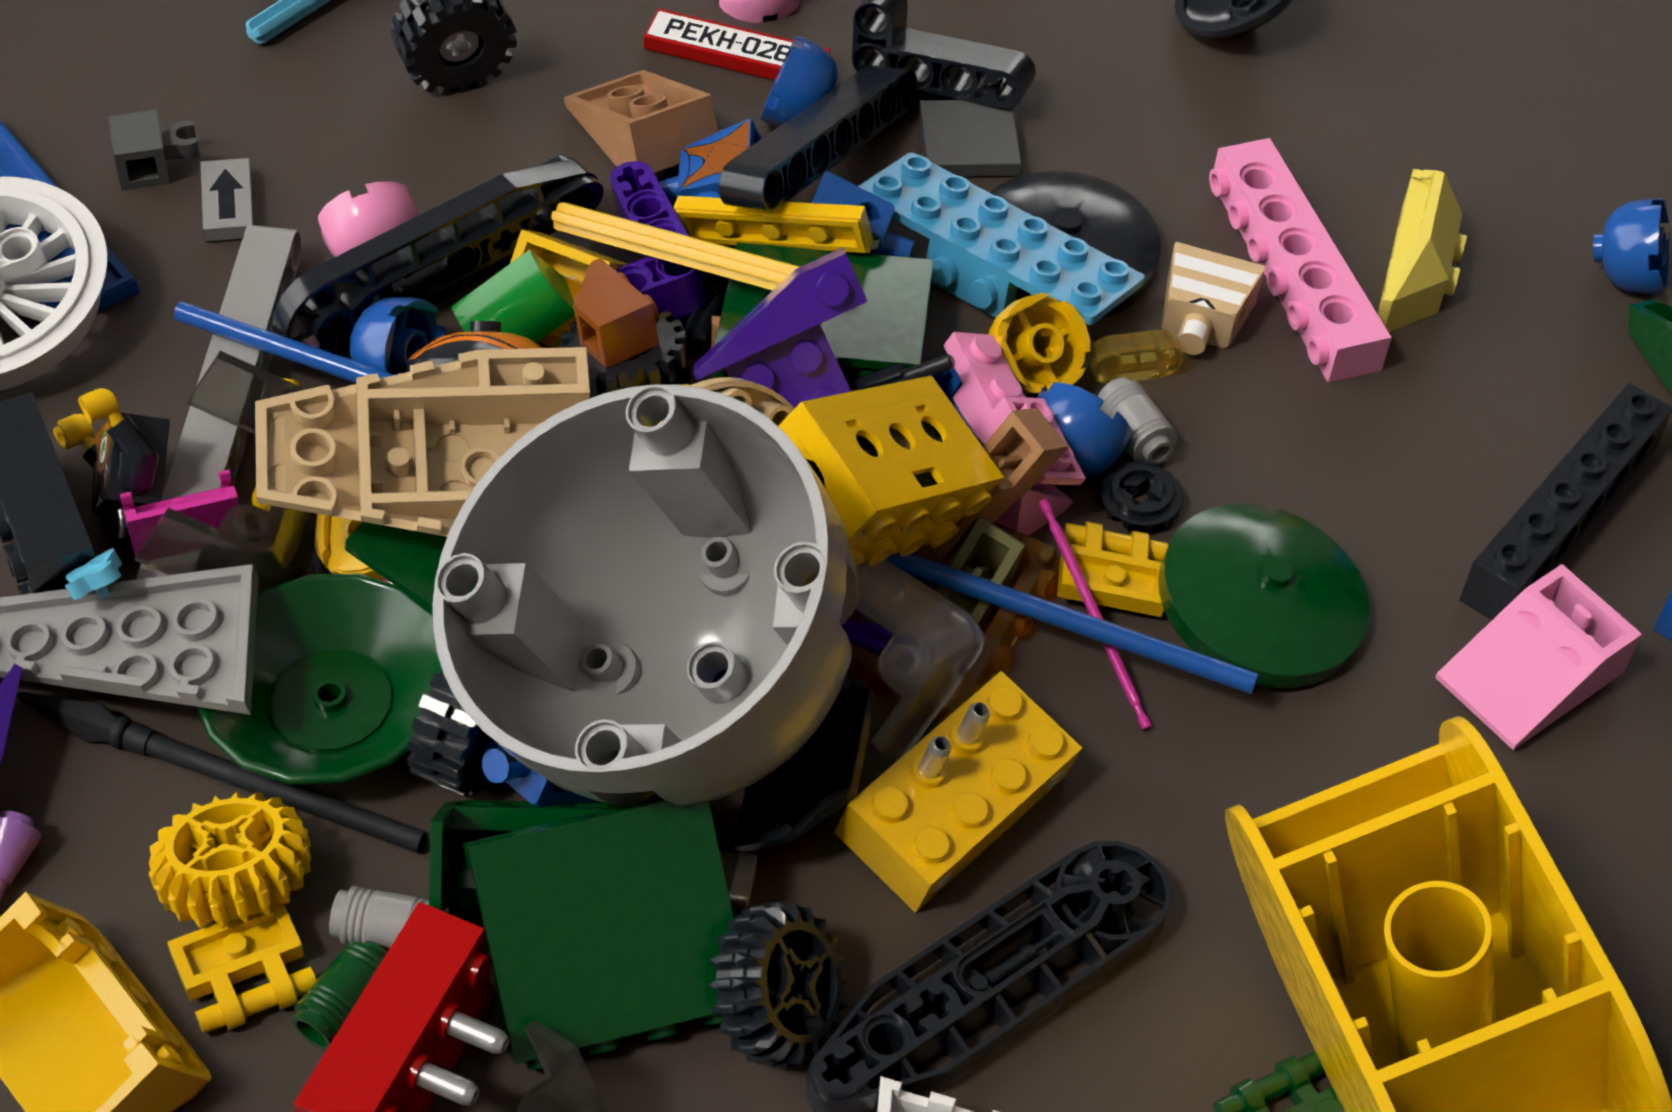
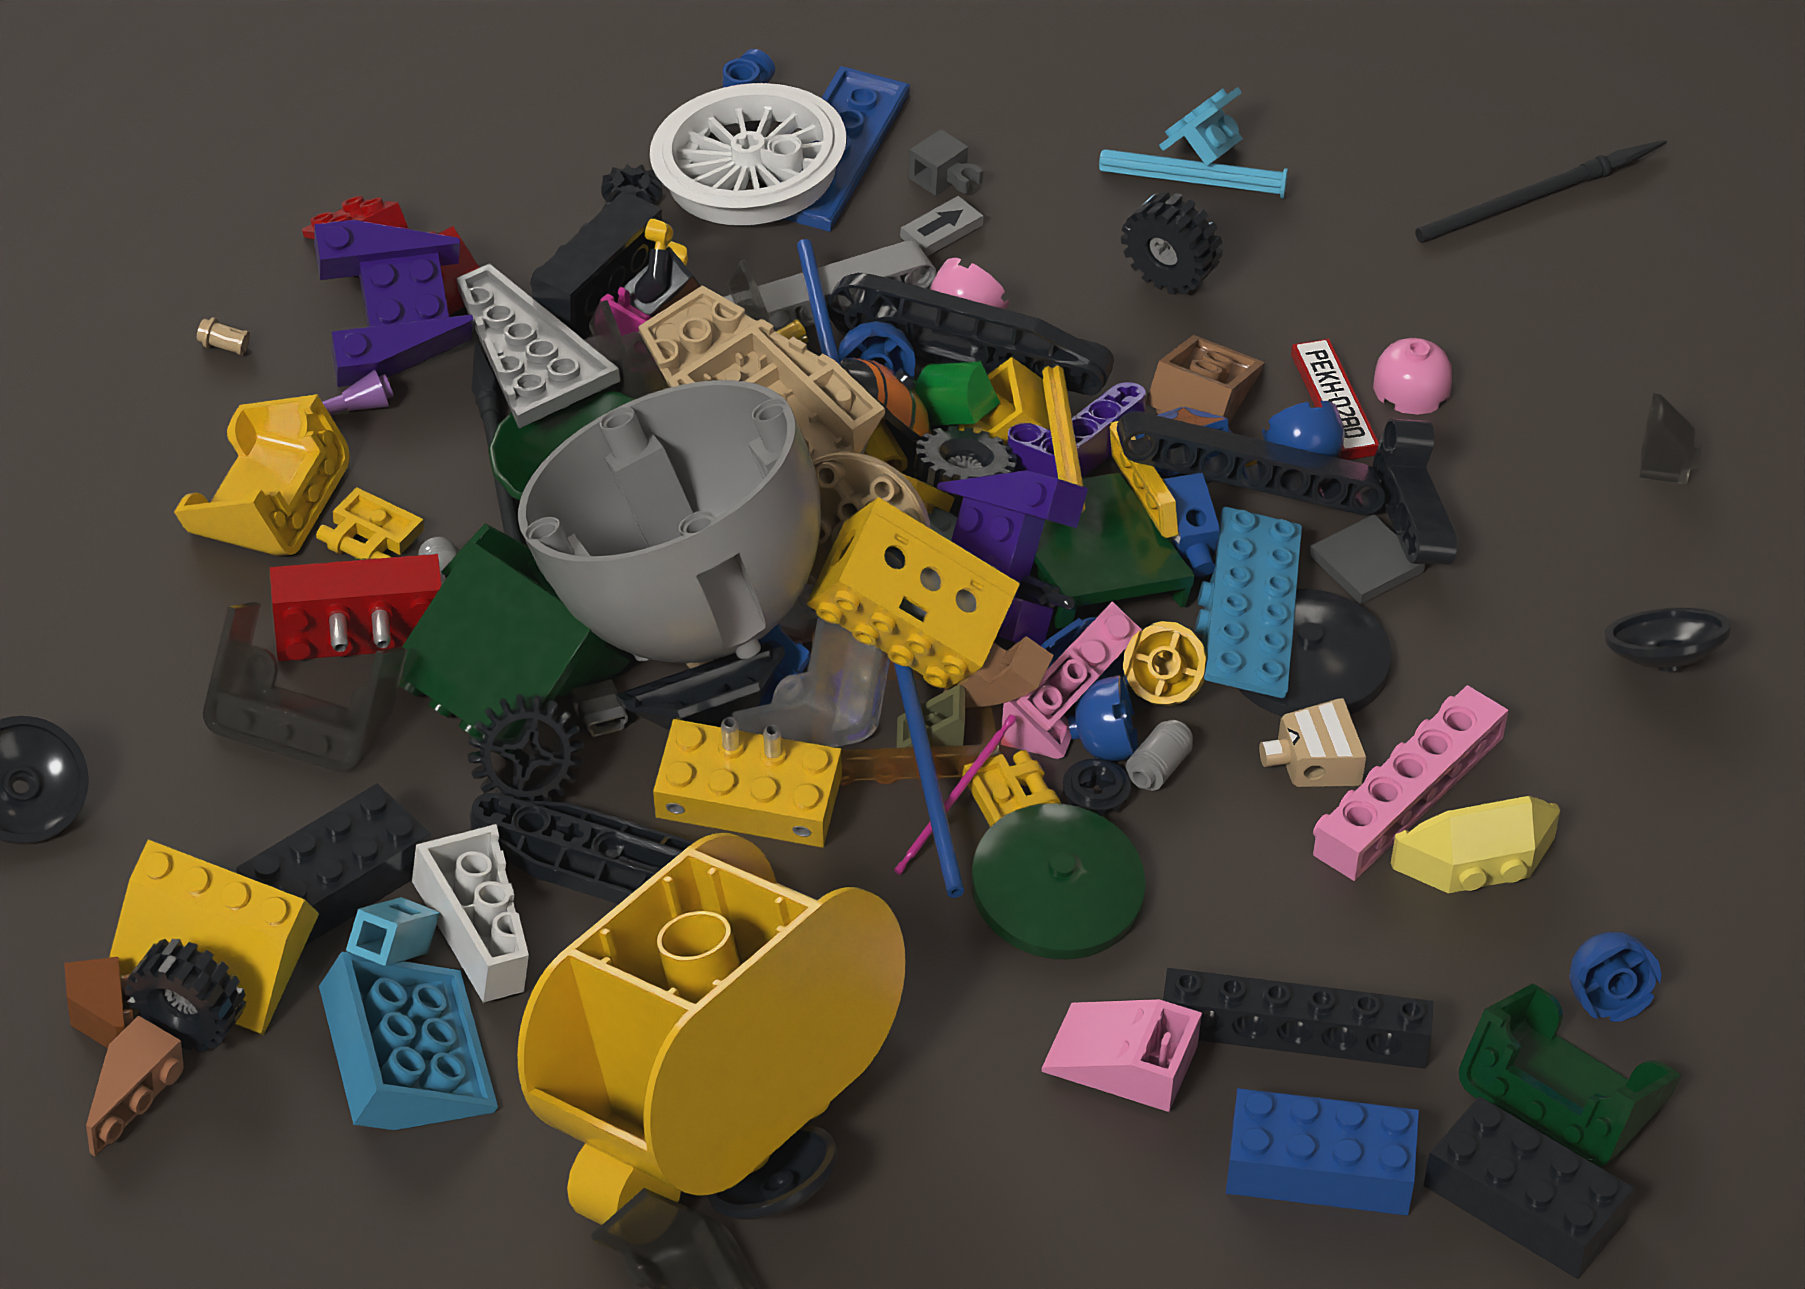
camera: 60 degrees right, 5 degrees down
medium azure piece [65,548,122,600] -> none
yellow gear [149,791,311,929] -> none
dark orange slope [573,258,660,369] -> none
clear yellow beam [1087,330,1184,384] -> none

